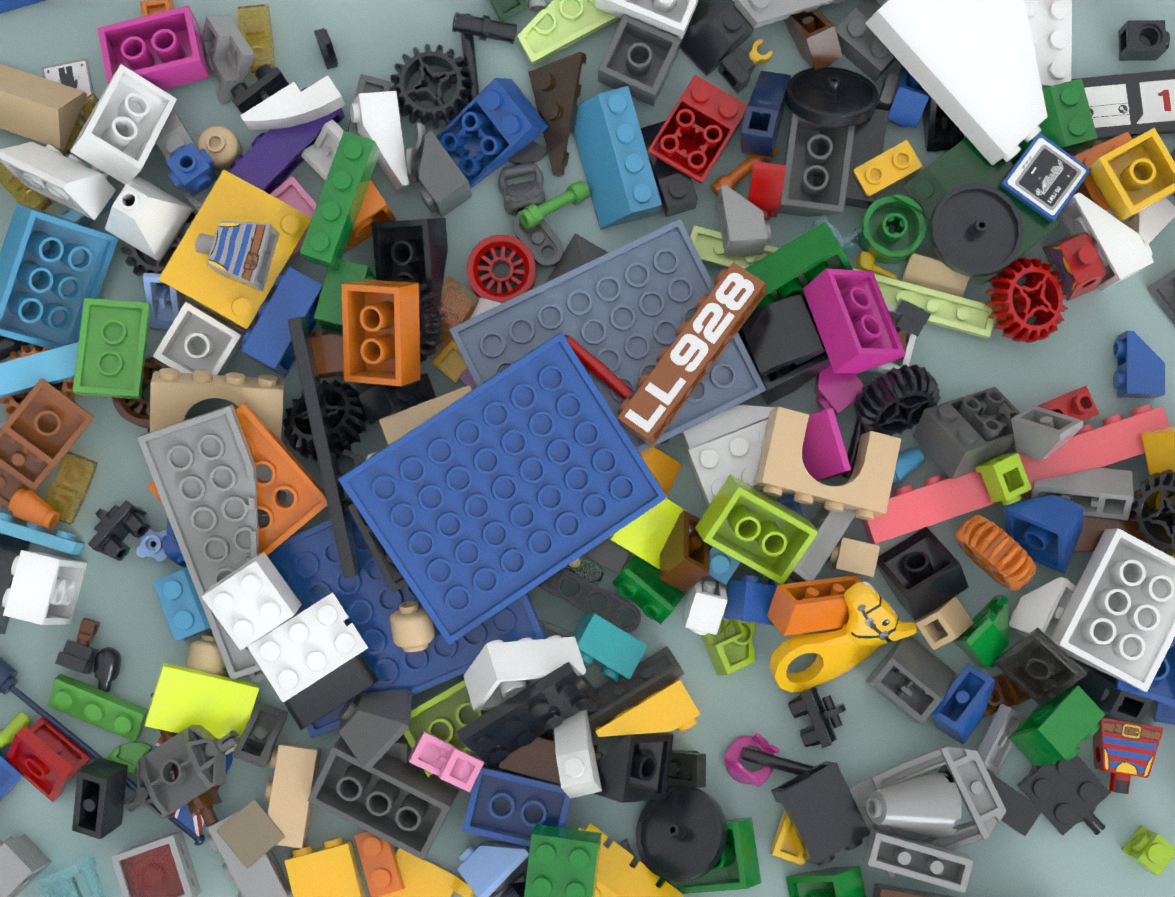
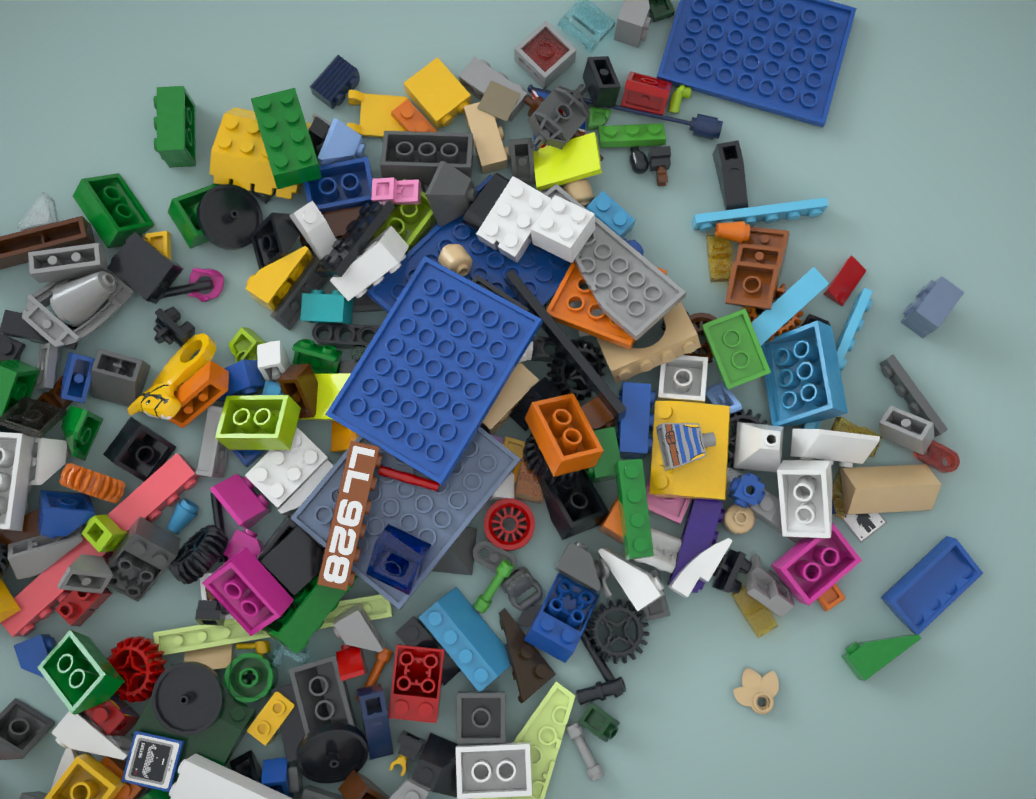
camera: 155 degrees right, 5 degrees down
white brick [2,550,87,625] -> none
black hips [88,500,150,561] -> none
light blue plate [136,528,168,562] -> none
black tile [314,28,338,70] -> none
pearl dark grey slope [667,750,706,788] -> none
tan arch [754,406,901,520] -> none
tan brick [828,537,880,578] -> none
tan brick [915,596,973,650] -> none
none -> green slope [37,630,125,715]
none -> clear blue slope [366,524,431,595]

